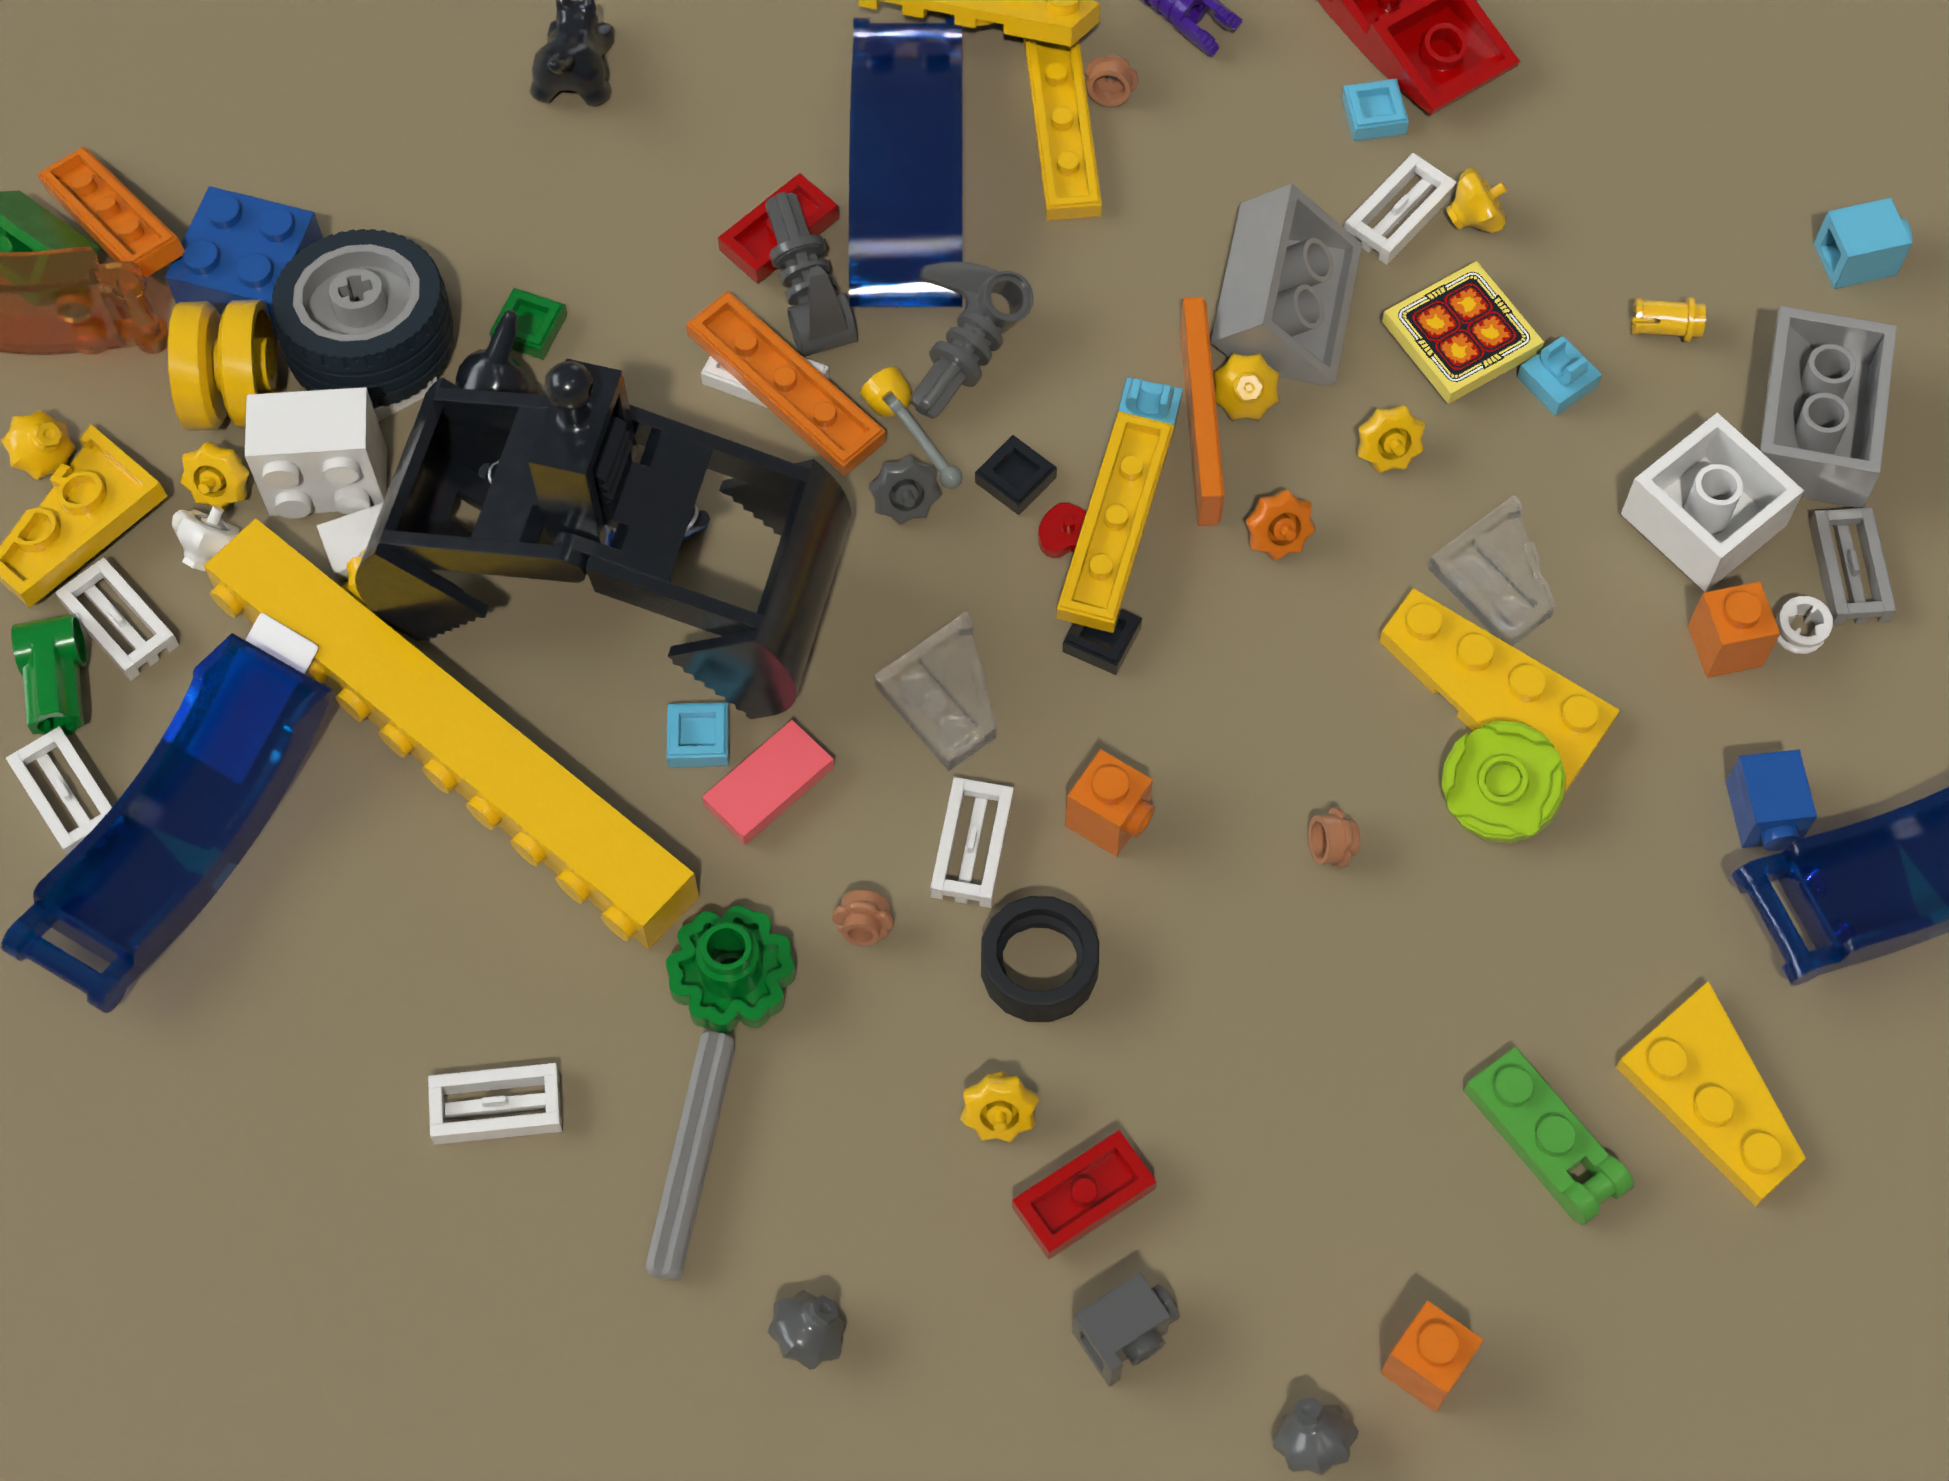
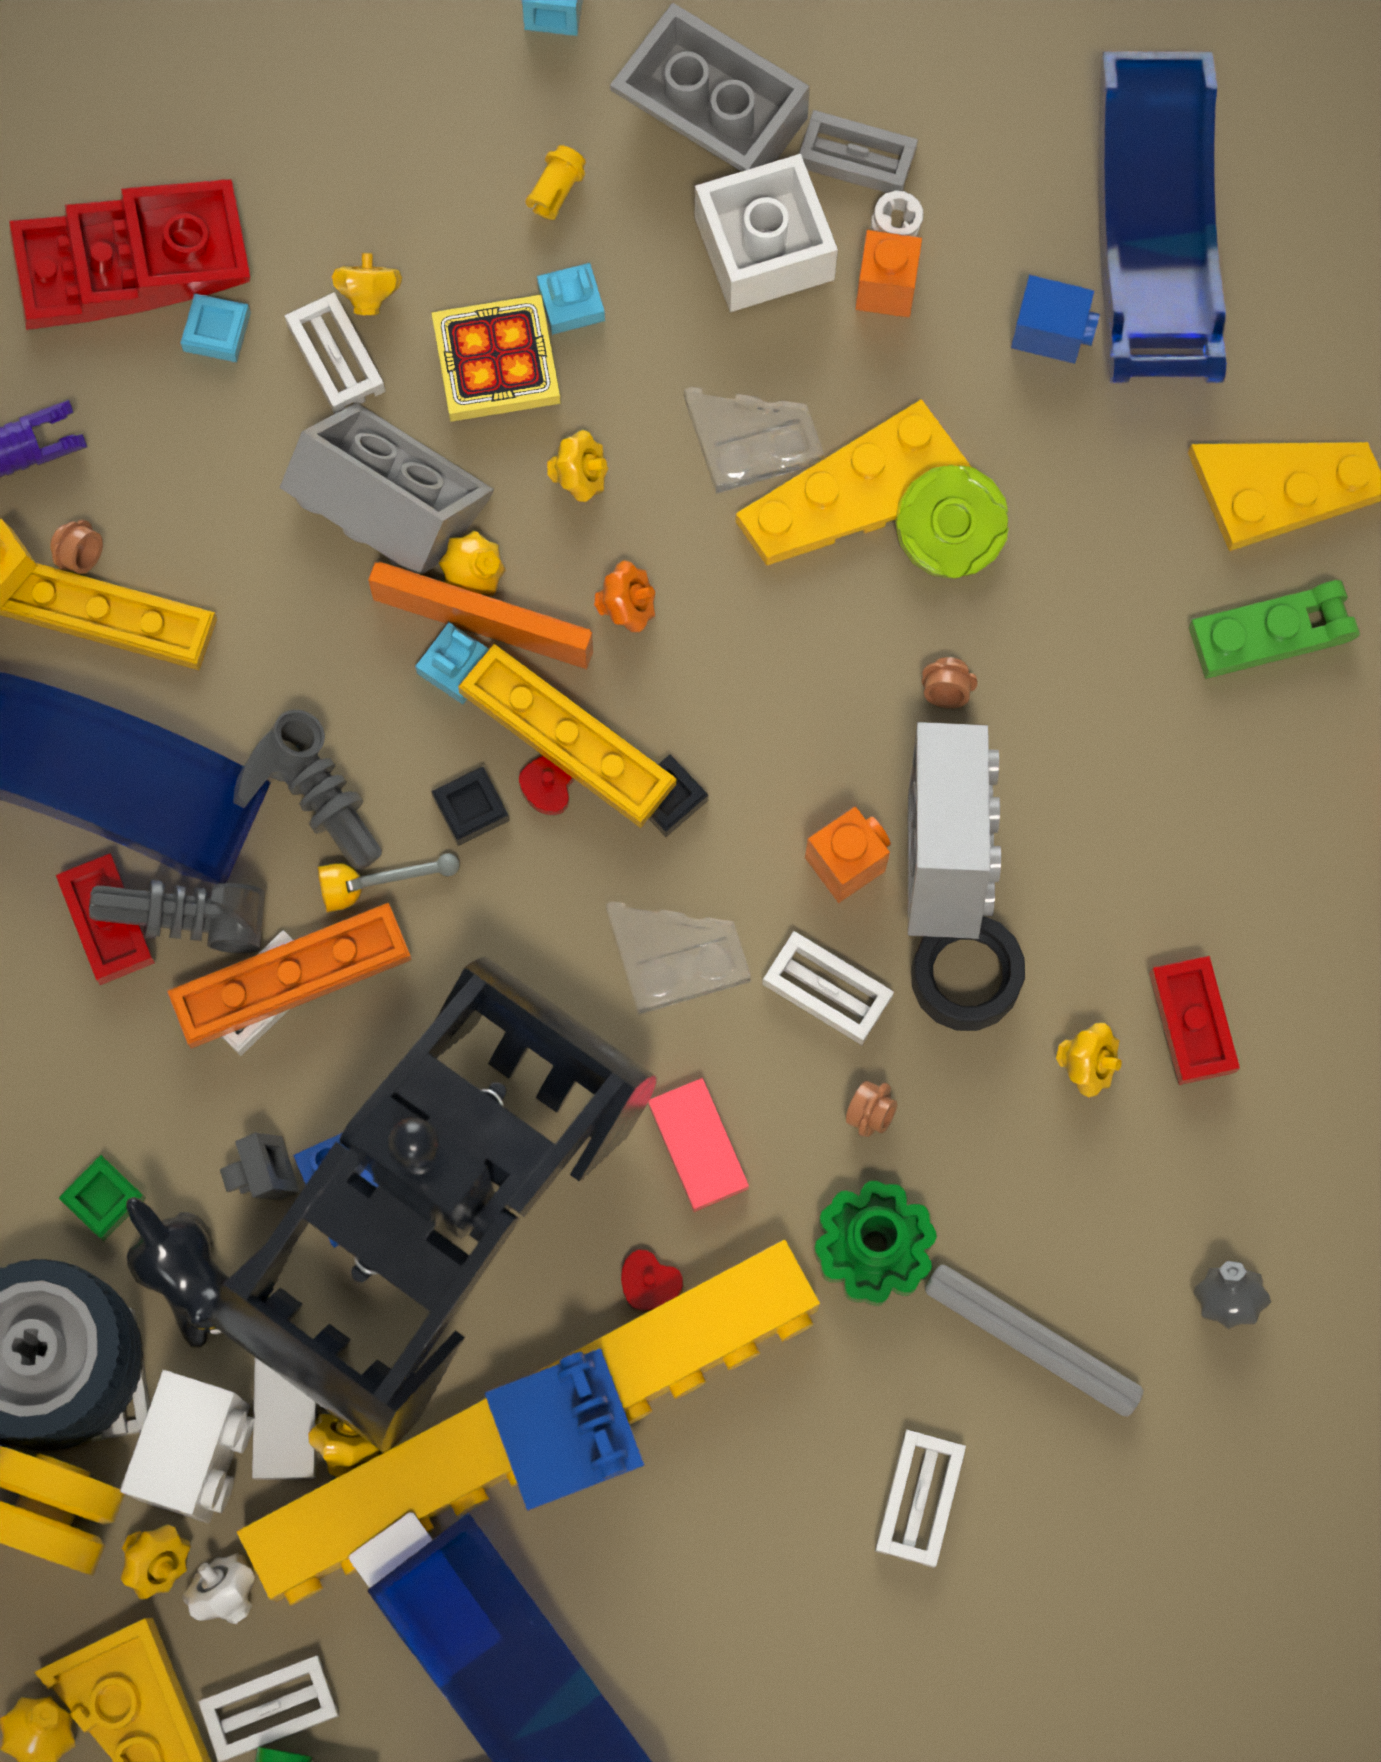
camera: 70 degrees left, 10 degrees up
medium azure tile [666,702,730,768] -> none
dark grey piece [869,455,942,525] -> none
dark grey brick [1072,1272,1180,1387] -> none
none -> blue hinge [485,1348,644,1511]
none -> red piece [621,1249,683,1312]
none -> brick [908,722,1001,939]

